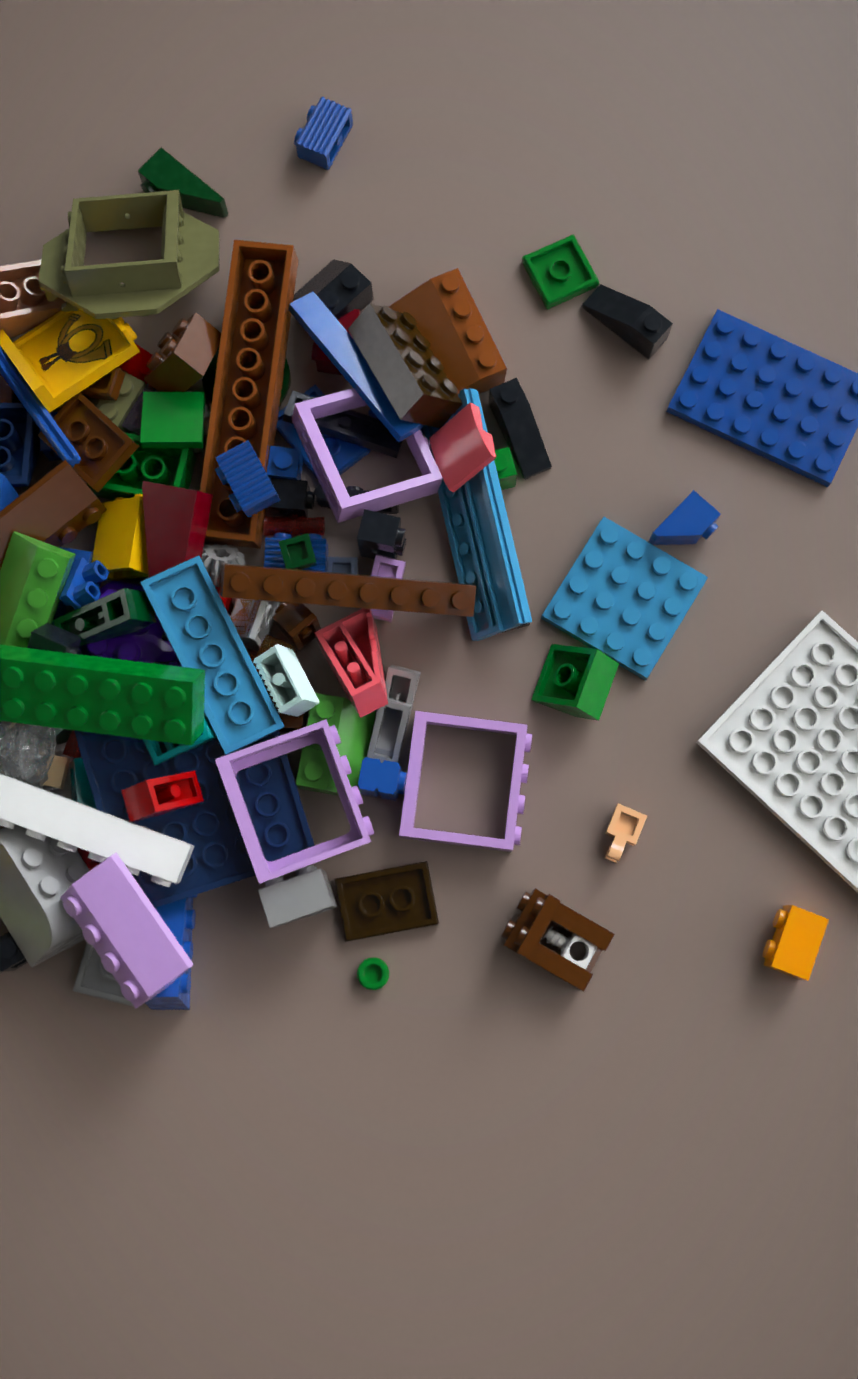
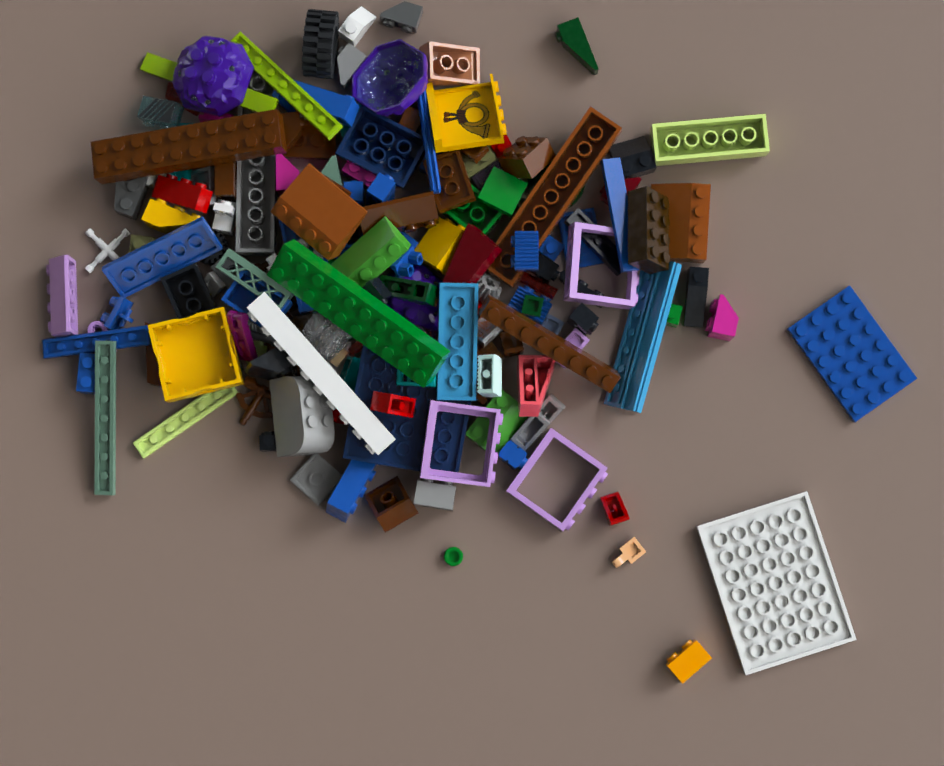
camera: 25 degrees right, 5 degrees up
olive hinge [38,190,220,319] -> none
lavender slope [60,853,194,1009] -> none
blue brick [294,97,353,170] -> none
dark brown tile [334,861,439,942] -> none
coral slope [429,402,496,493] -> none
reddish brown brick [501,888,615,992] -> none
green tile [522,234,600,310] -> none
green slope [531,644,619,721] -> none
dark azure plate [541,516,708,681] -> none
black slope [582,284,673,360] -> none
blue slope [649,490,721,545] -> none
none -> reddish brown slope [364,476,418,533]
none -> red slope [600,492,630,526]
none -> yellowish green brick [650,114,770,166]
none -> dark pink slope [705,294,739,341]

